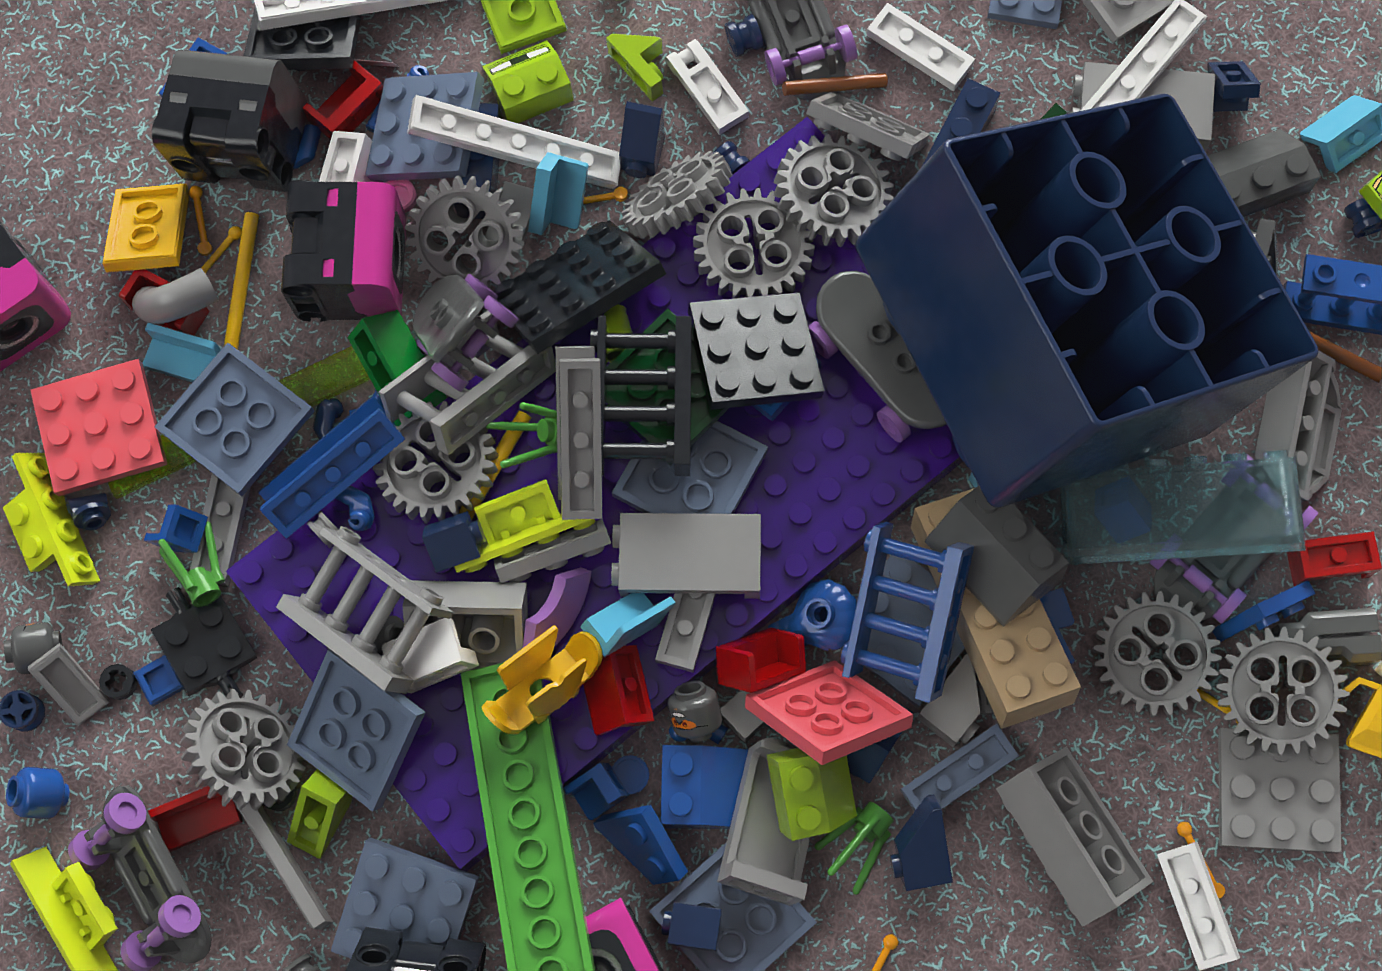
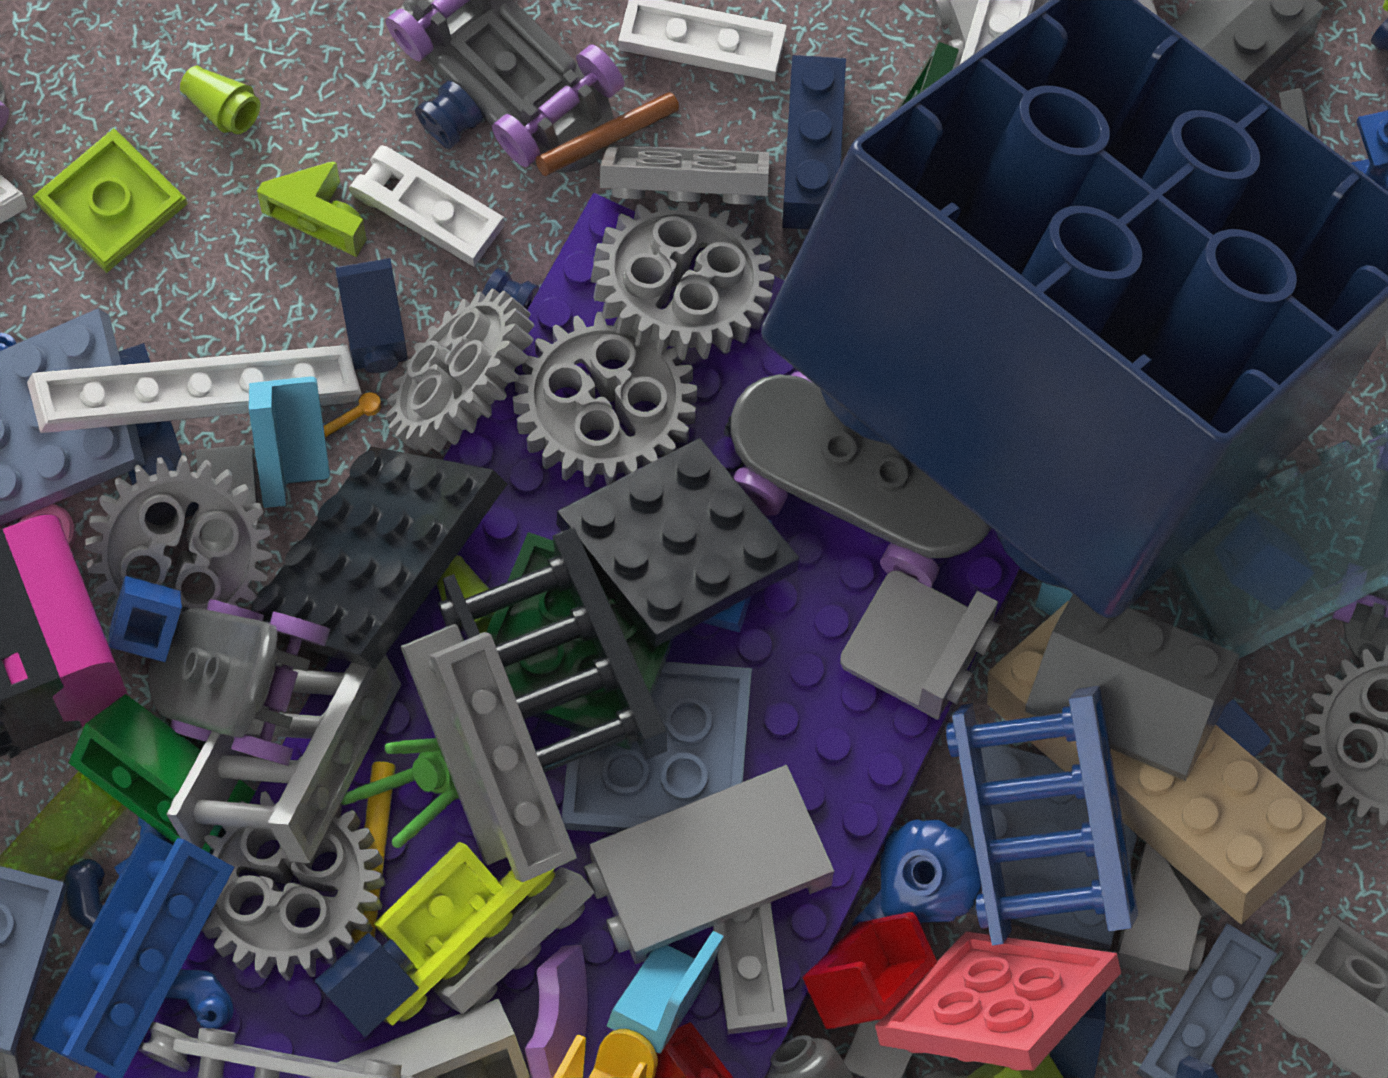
camera: 30 degrees left, 5 degrees down
lime slope [482,40,574,123] -> none
none -> blue brick [109,576,182,662]
none -> light grey bracket [840,571,1001,720]

